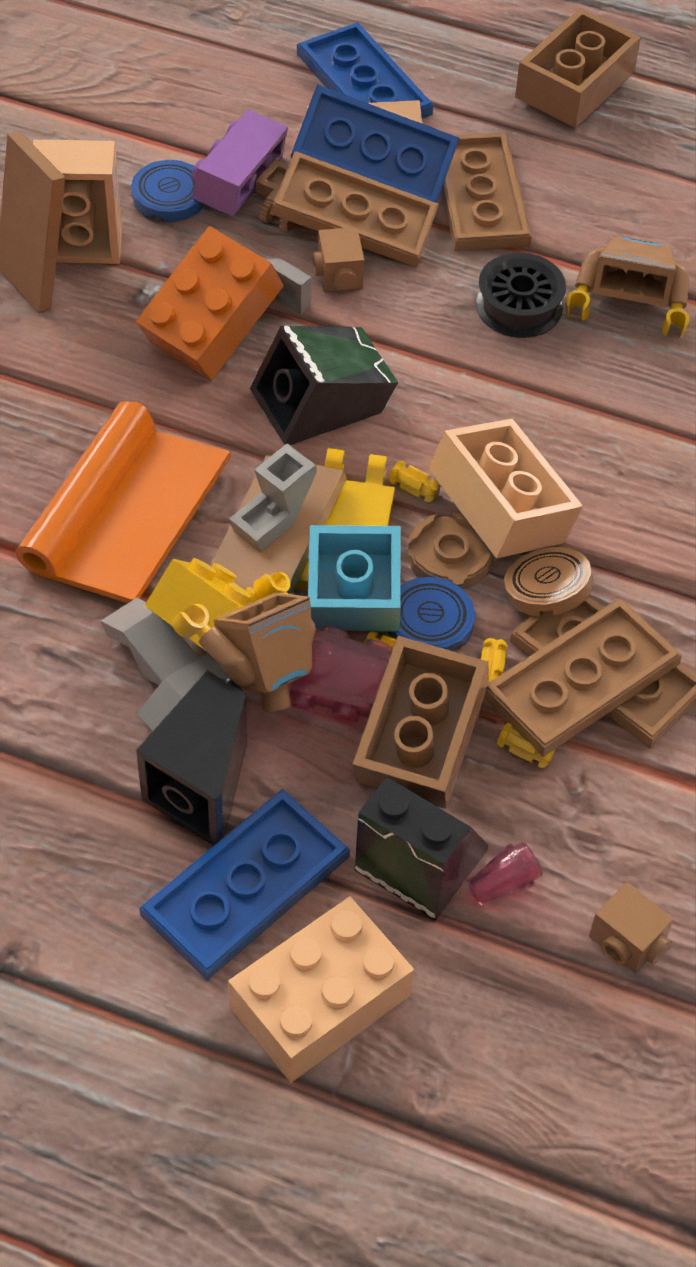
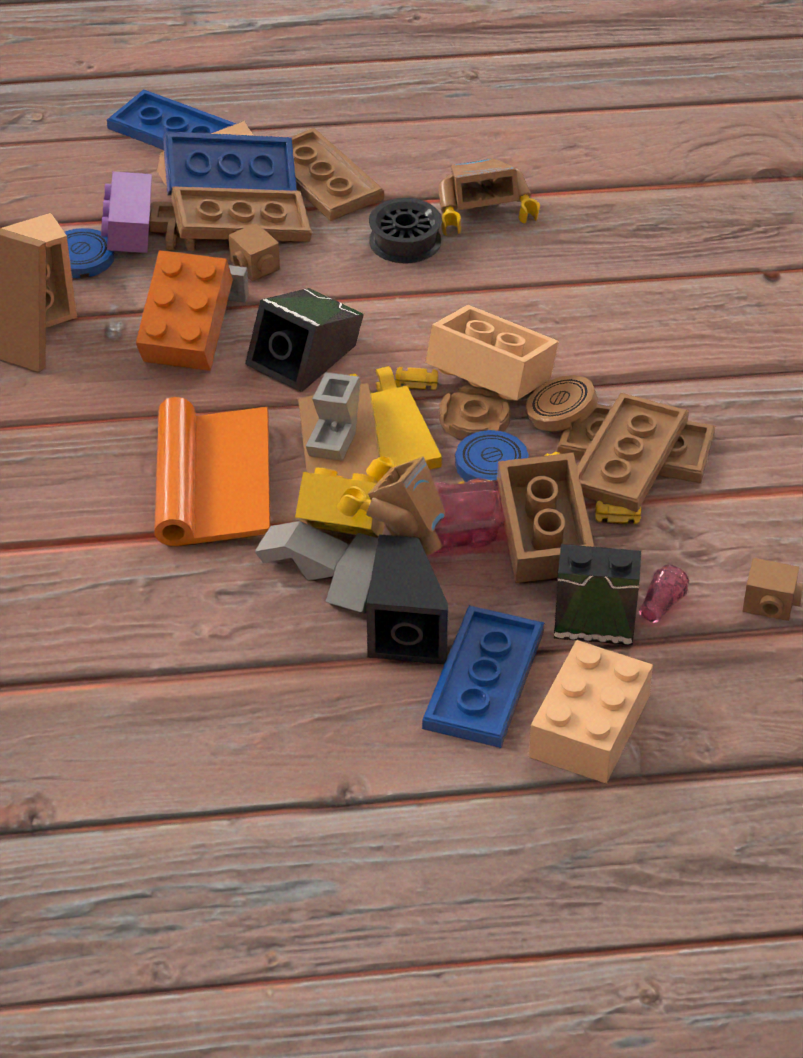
camera: 25 degrees left, 10 degrees down
medium azure brick [308,525,401,631] -> none
medium nougat brick [515,8,641,128] -> none

